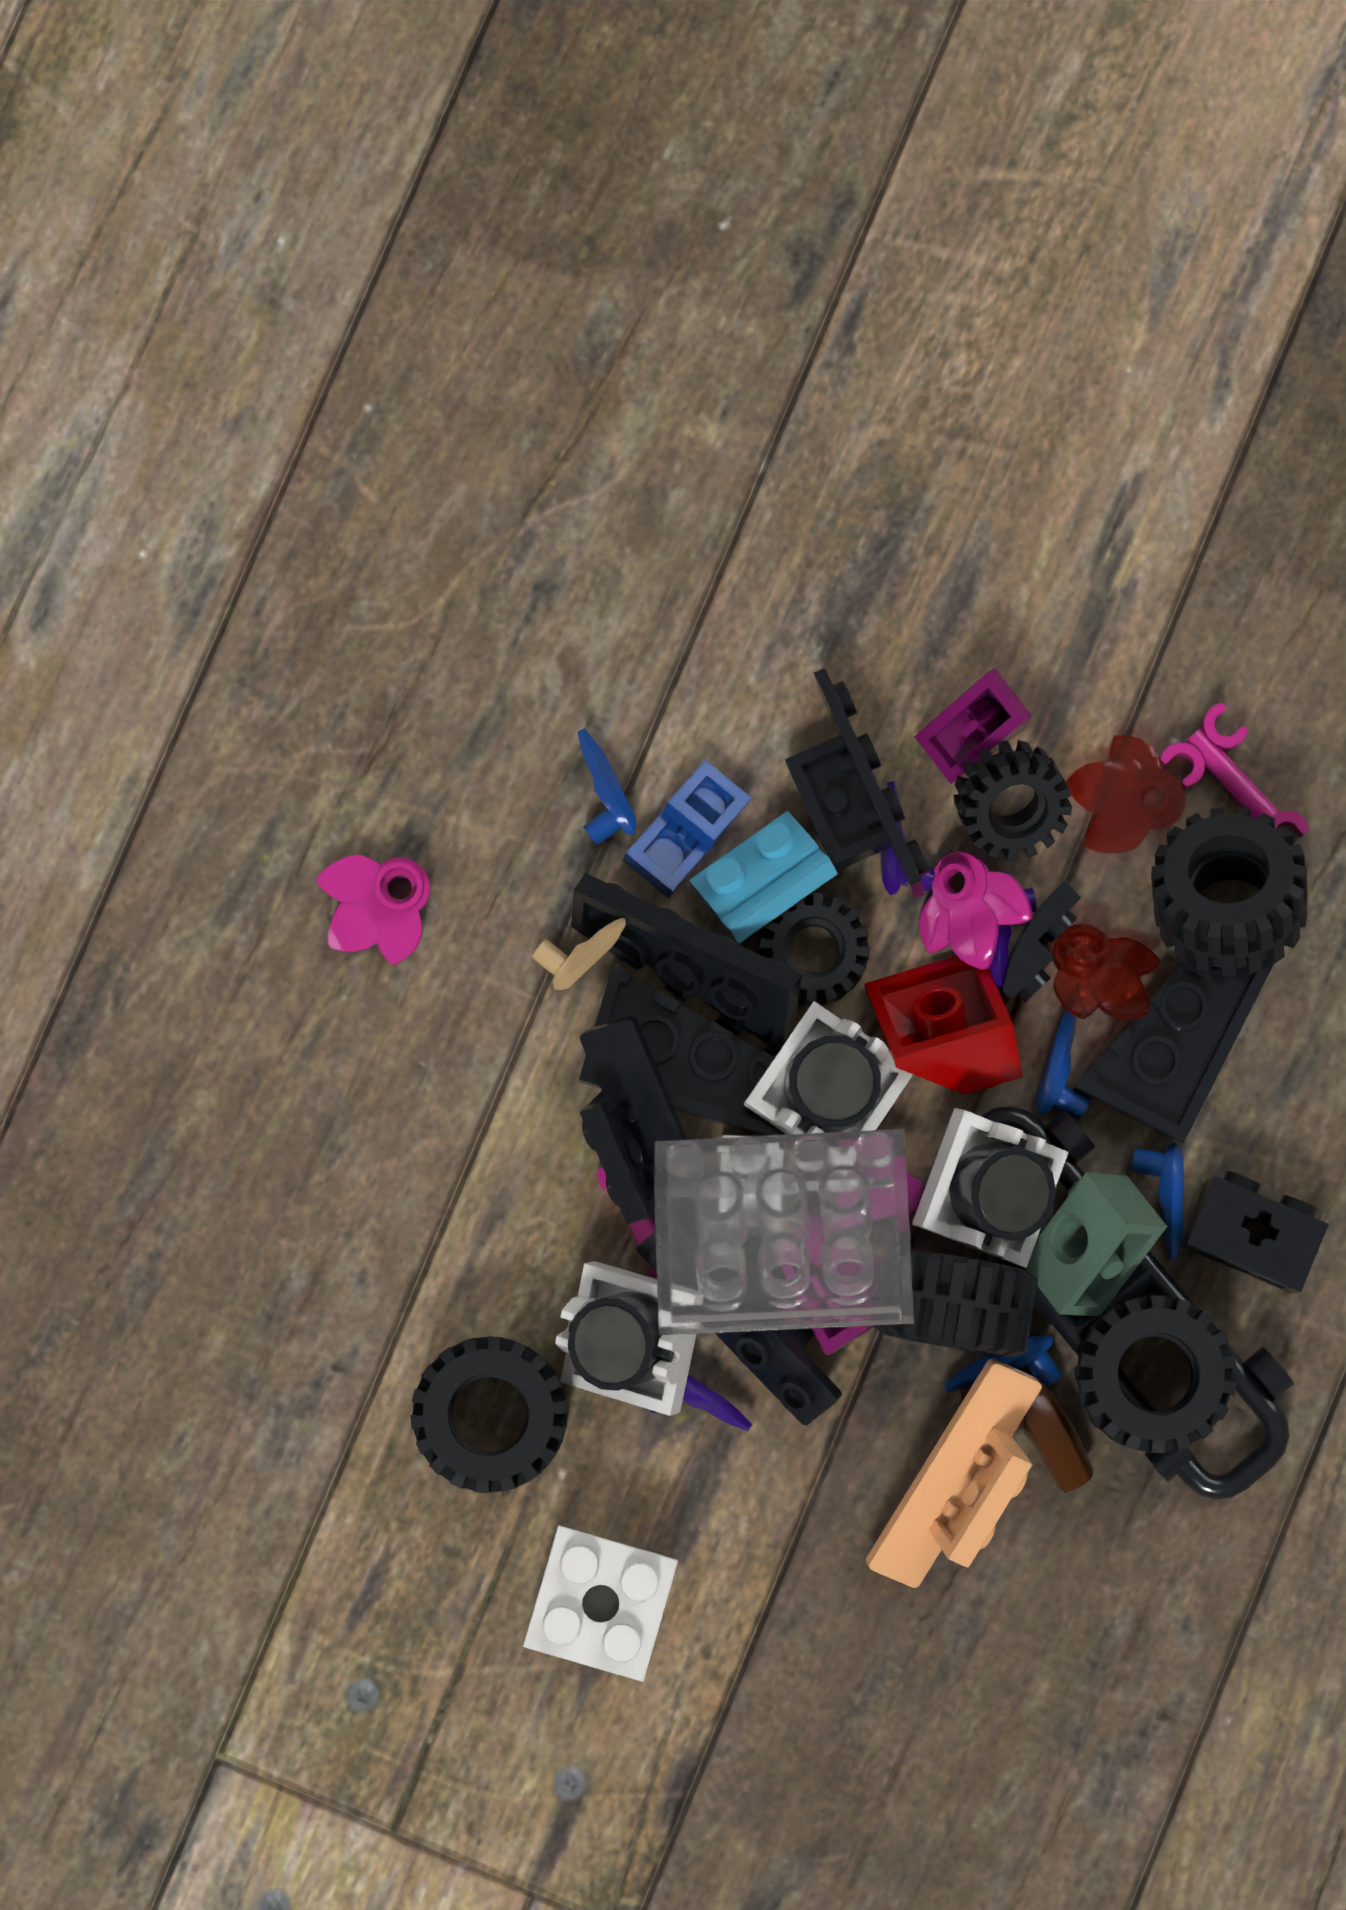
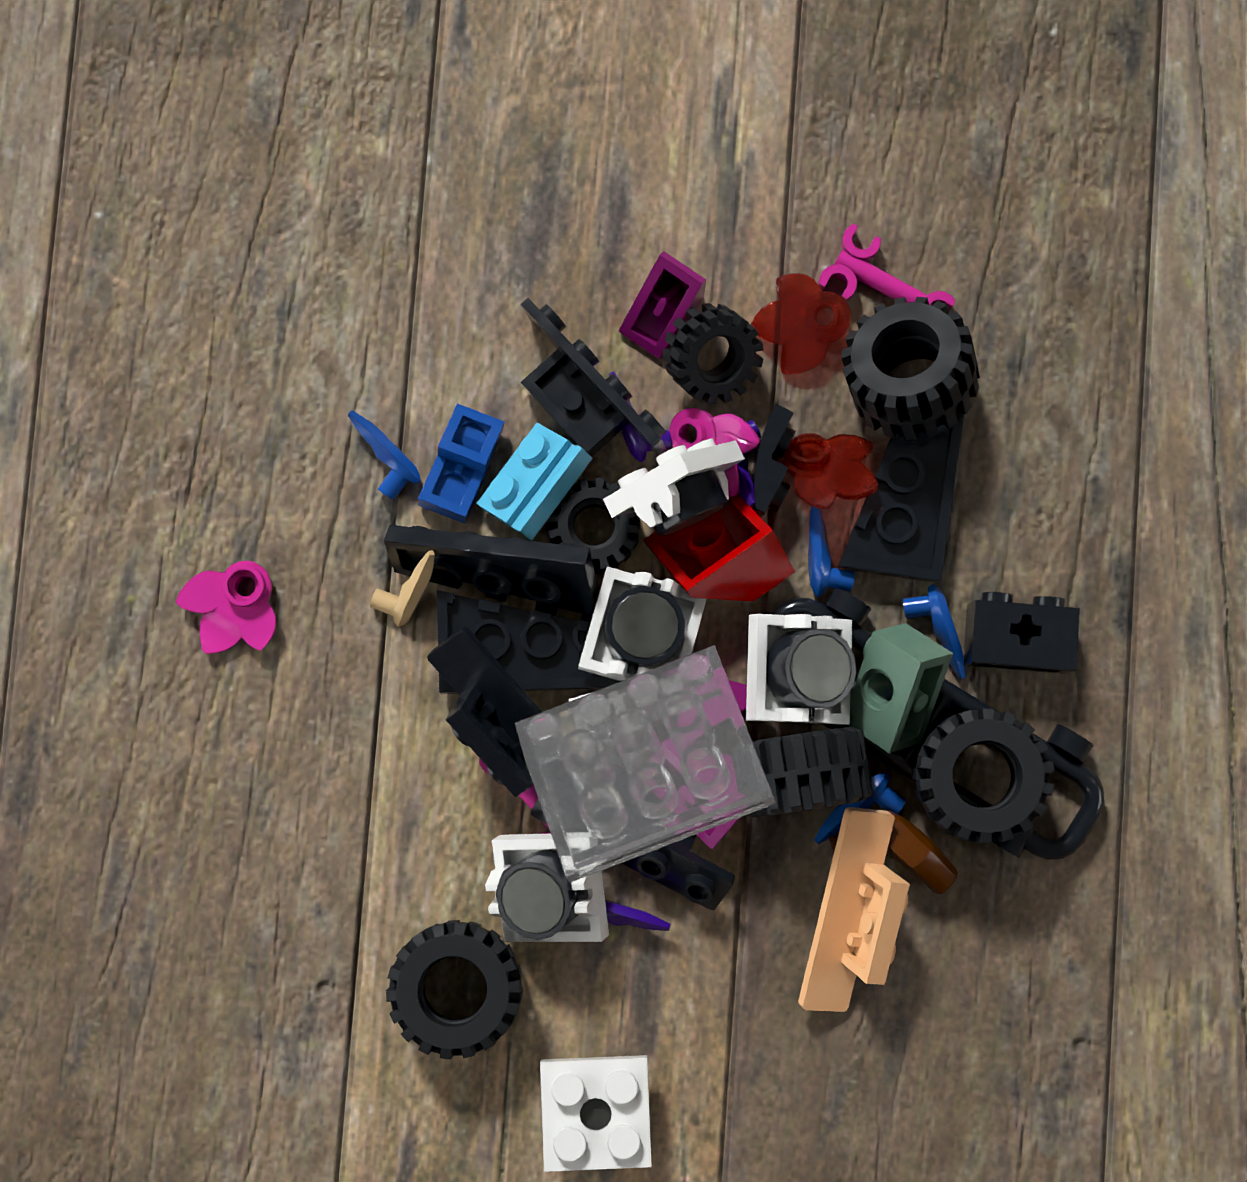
camera: 15 degrees left, 0 degrees up
none -> white piece [603,438,745,537]

